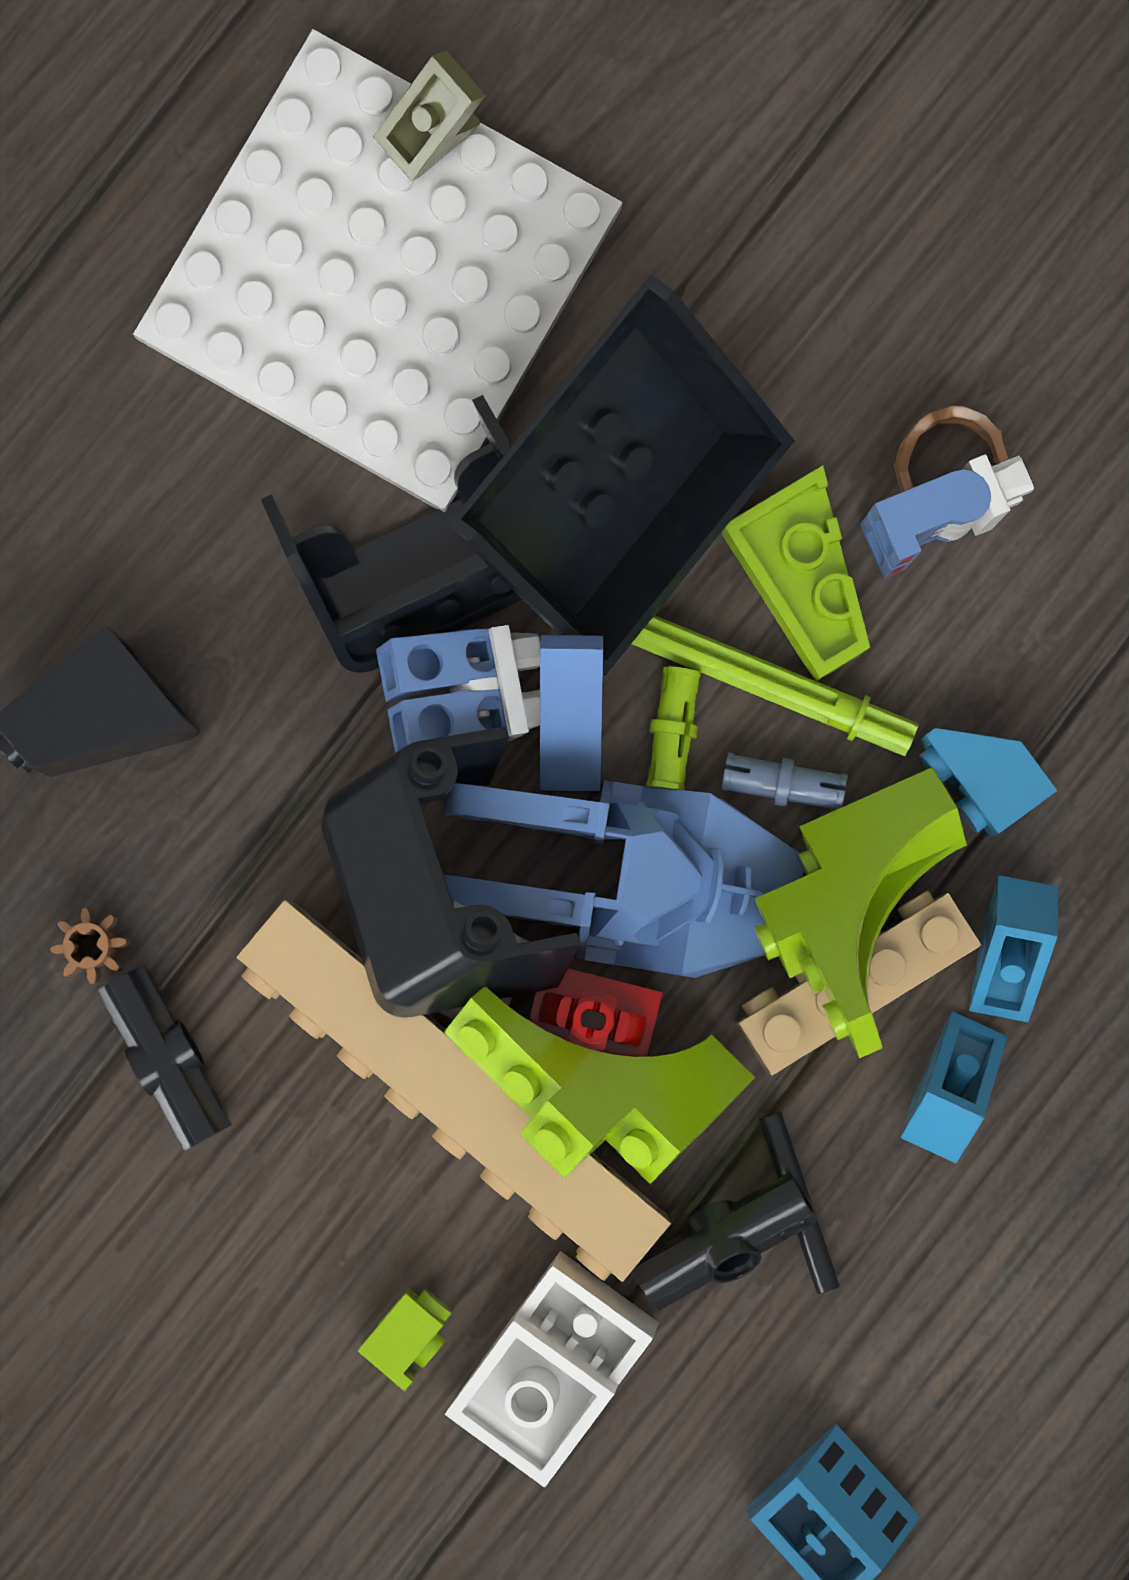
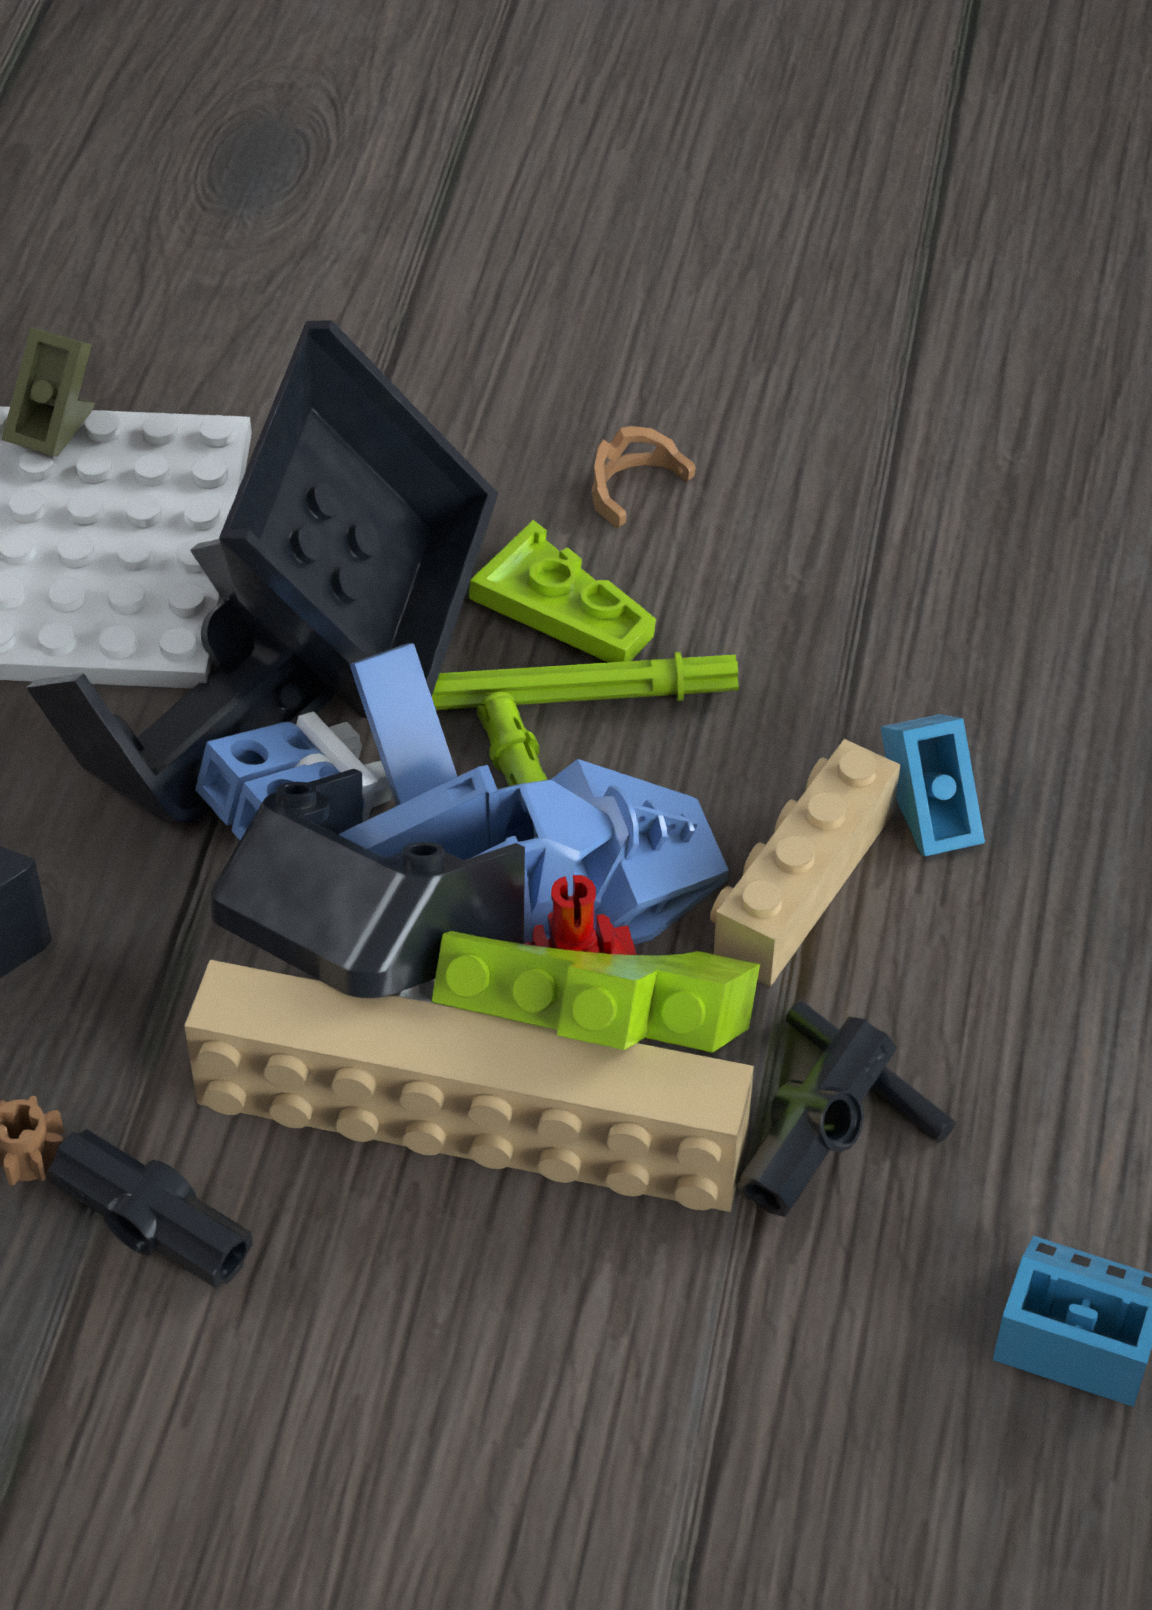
camera: 30 degrees left, 35 degrees down
lime brick [358,1288,453,1391] -> none
white slope [445,1251,659,1488] -> none
sand blue pin [722,752,848,810] -> none
lime arch [753,767,967,1058] -> none
medium blue hips [860,454,1034,579] -> none
dark azure slope [900,1011,1008,1163] -> none
dark azure slope [918,728,1057,837] -> none

